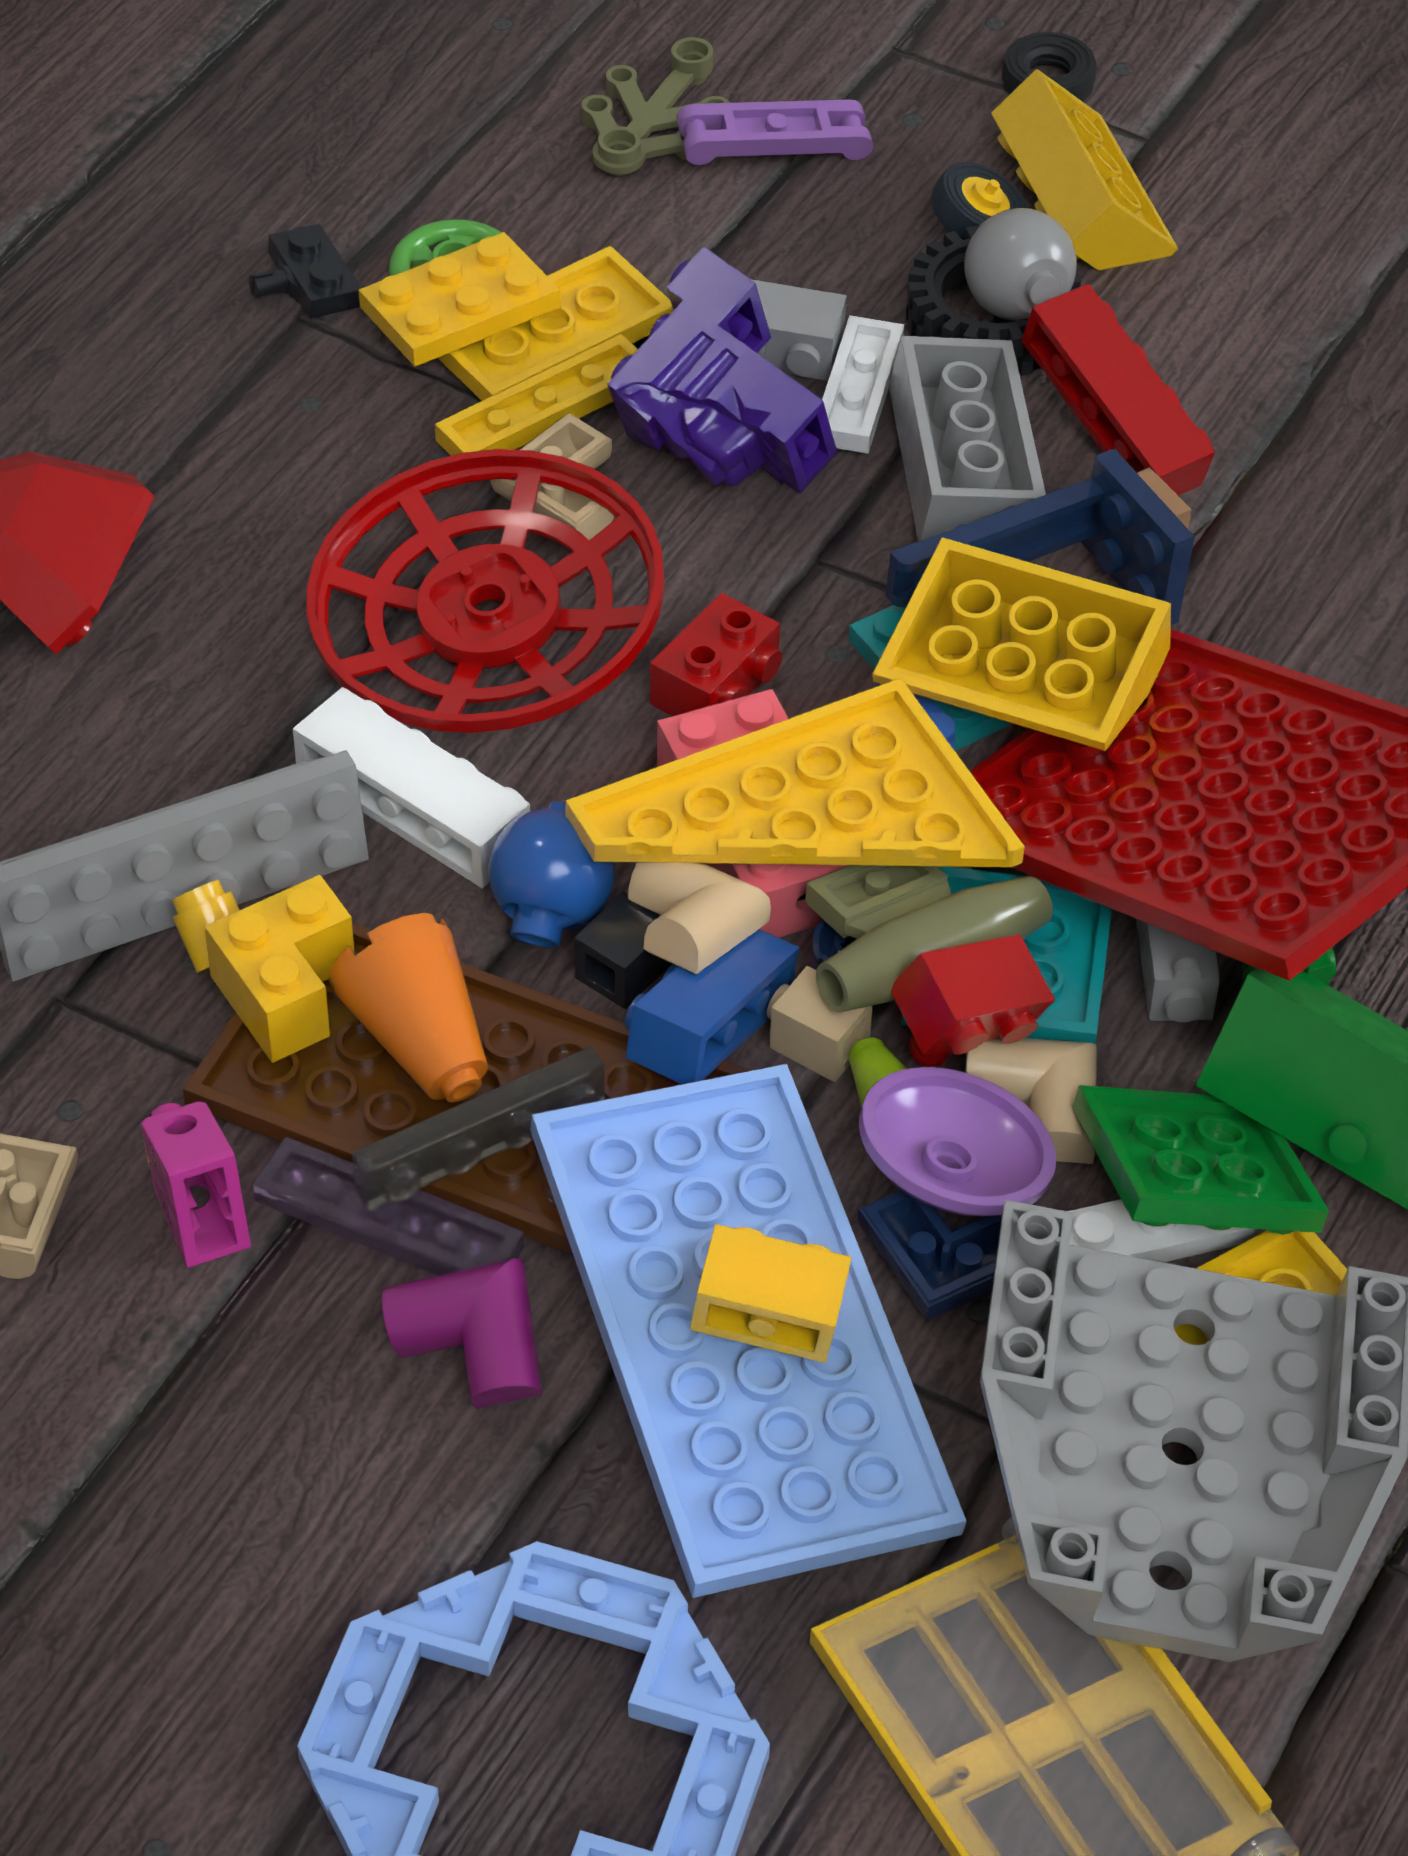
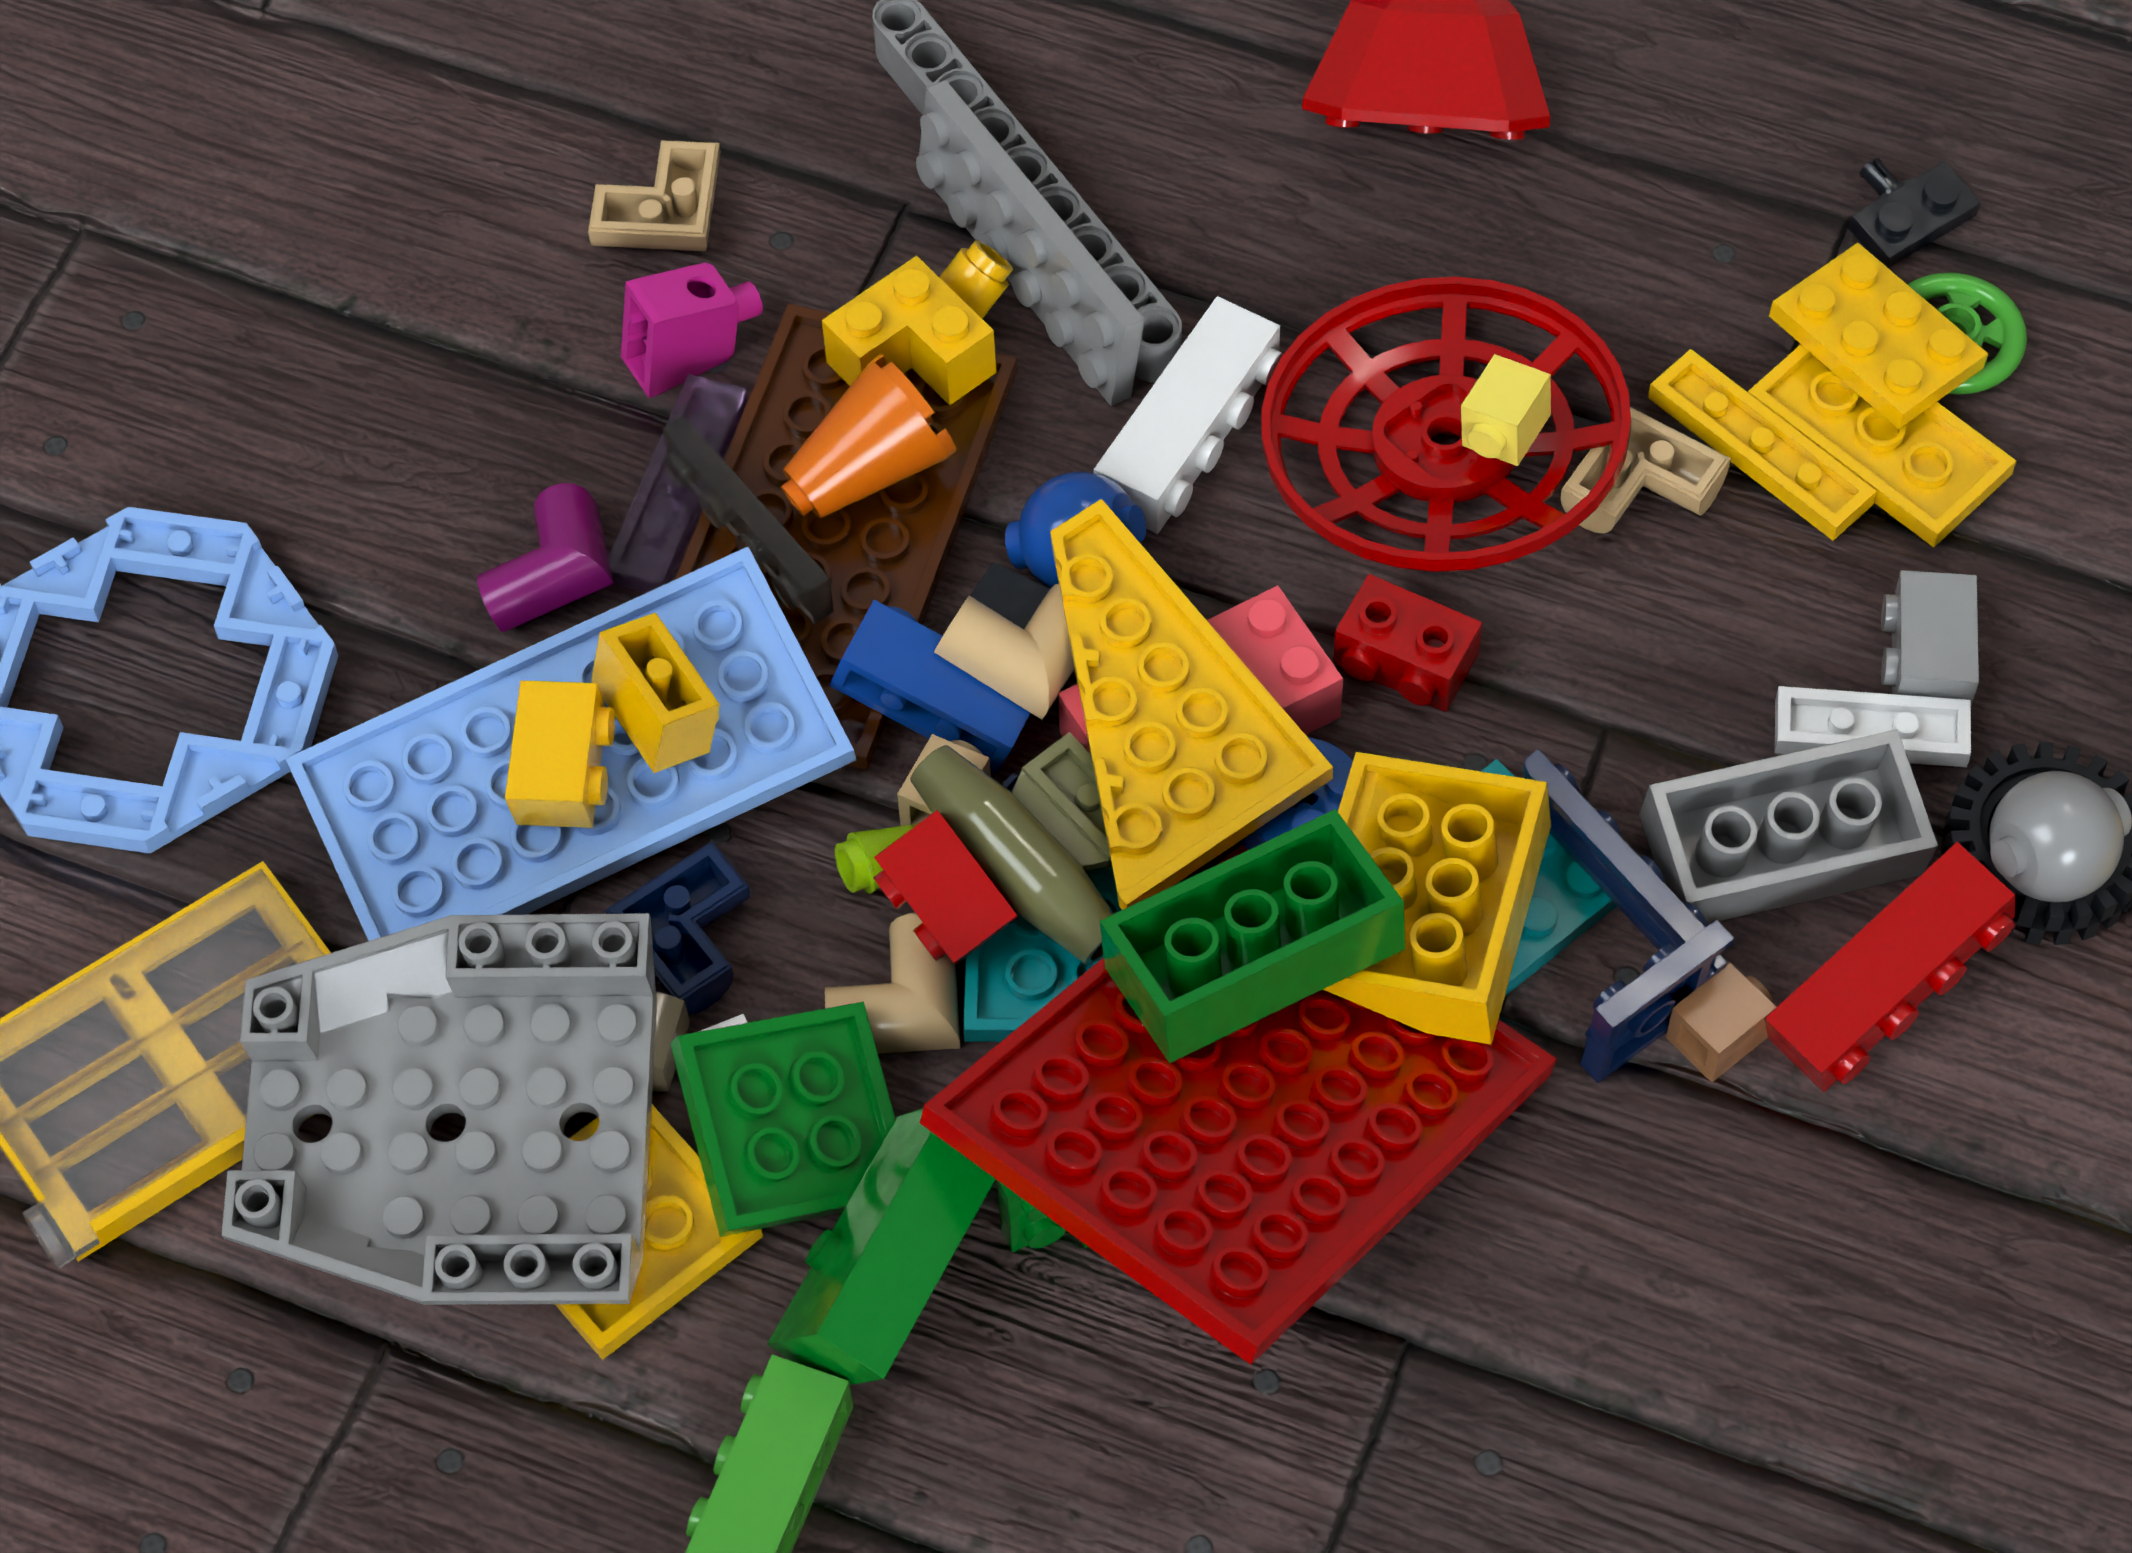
camera: 85 degrees right, 10 degrees up
dark purple brick [607,247,838,494] -> none
medium lavender dish [859,1067,1056,1217] -> none
none -> yellow brick [591,612,720,773]
none -> green brick [1100,809,1405,1064]
none -> light yellow brick [1461,354,1551,466]

